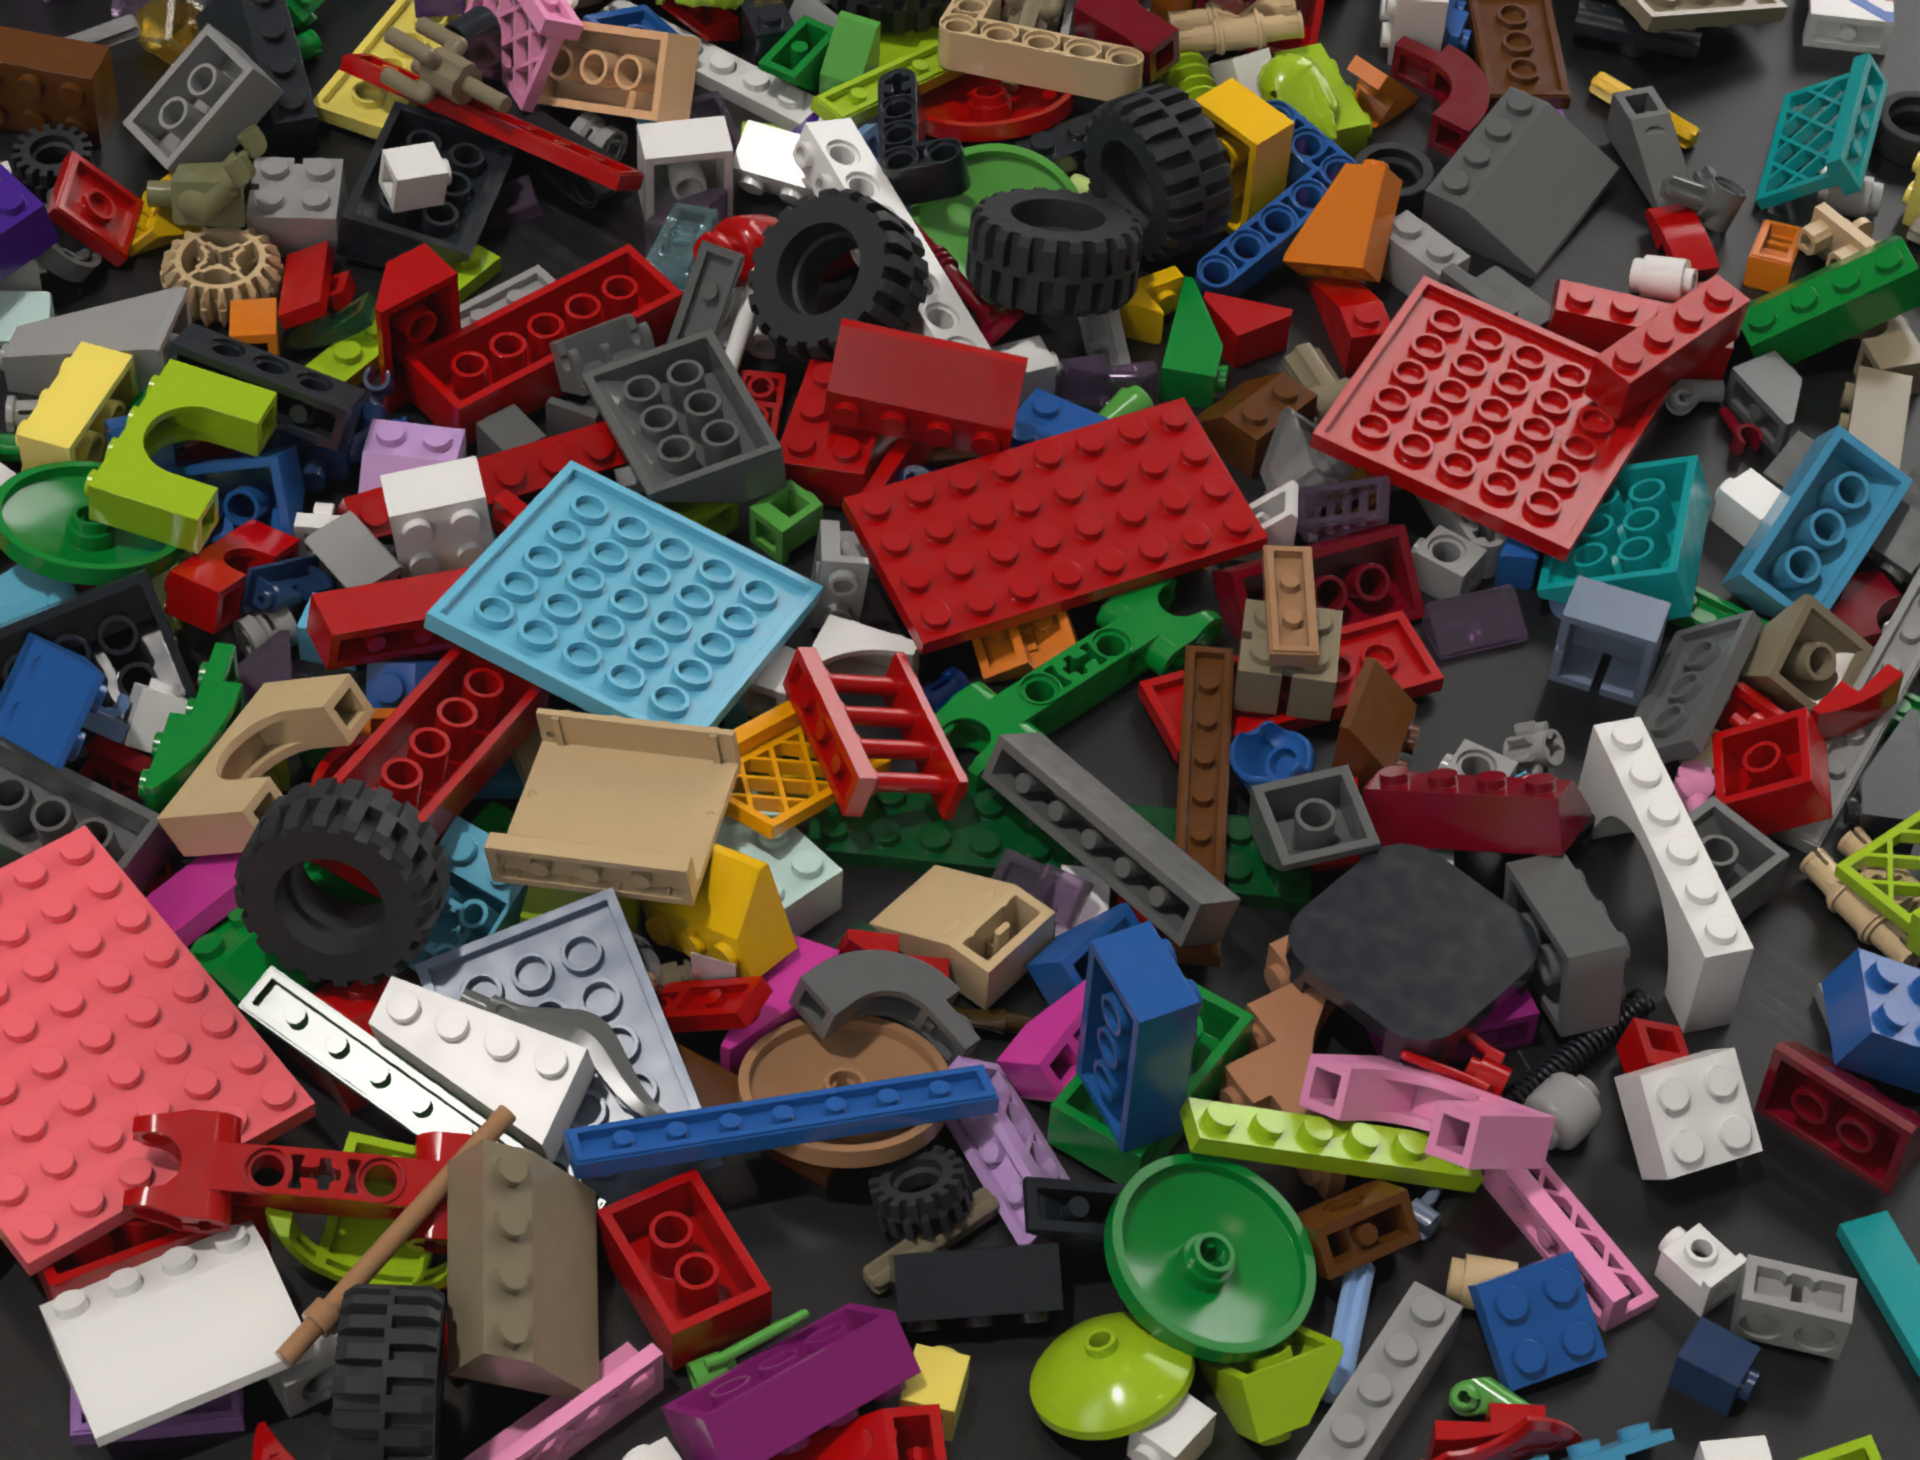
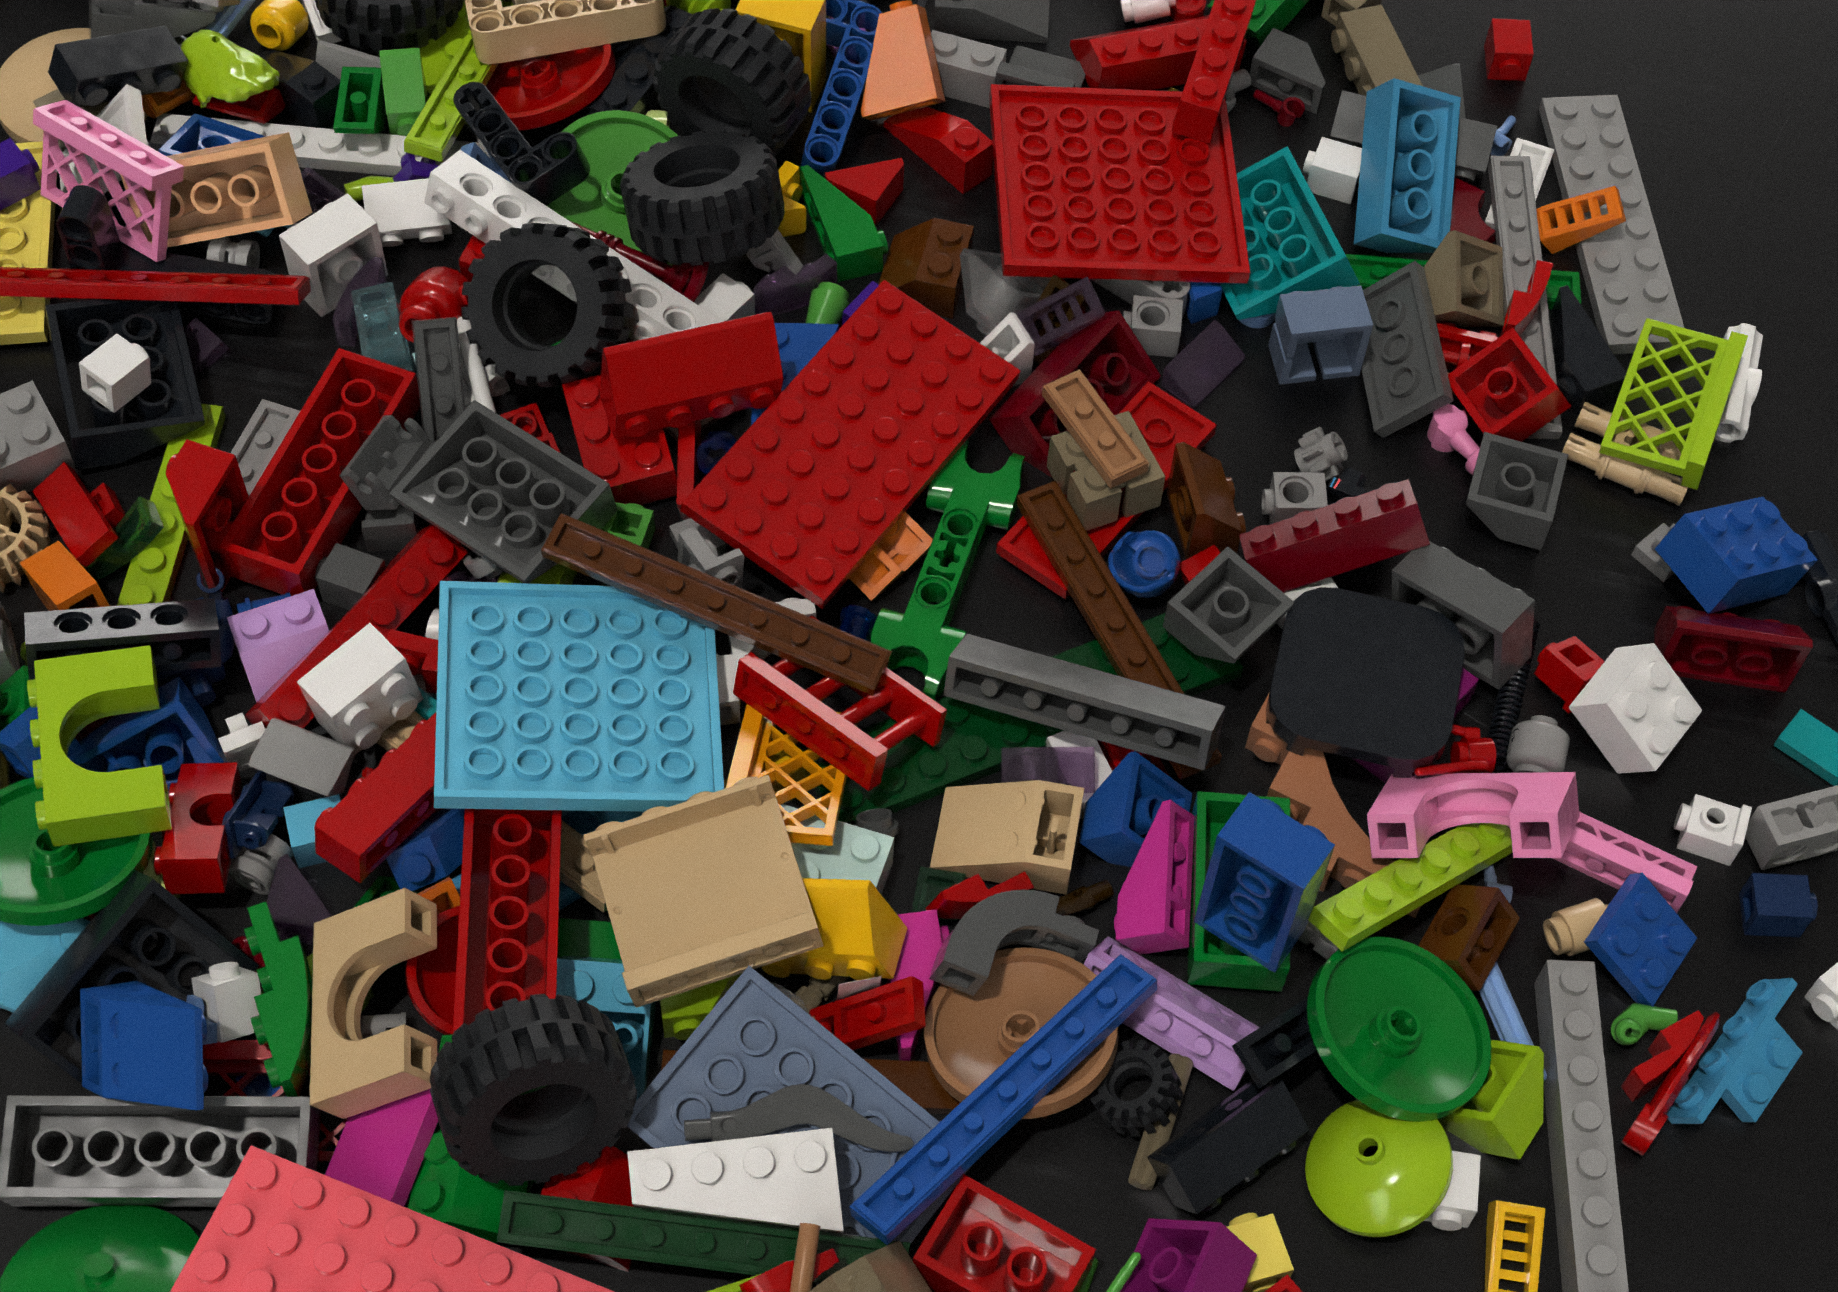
camera: 30 degrees left, 10 degrees up
dark tan plant [380,16,512,114] -> none
dark tan piece [1283,342,1350,428] -> none
white arch [1578,717,1754,1033] -> none
none -> reddish brown tile [541,513,892,696]
none -> dark grey plate [855,808,899,837]

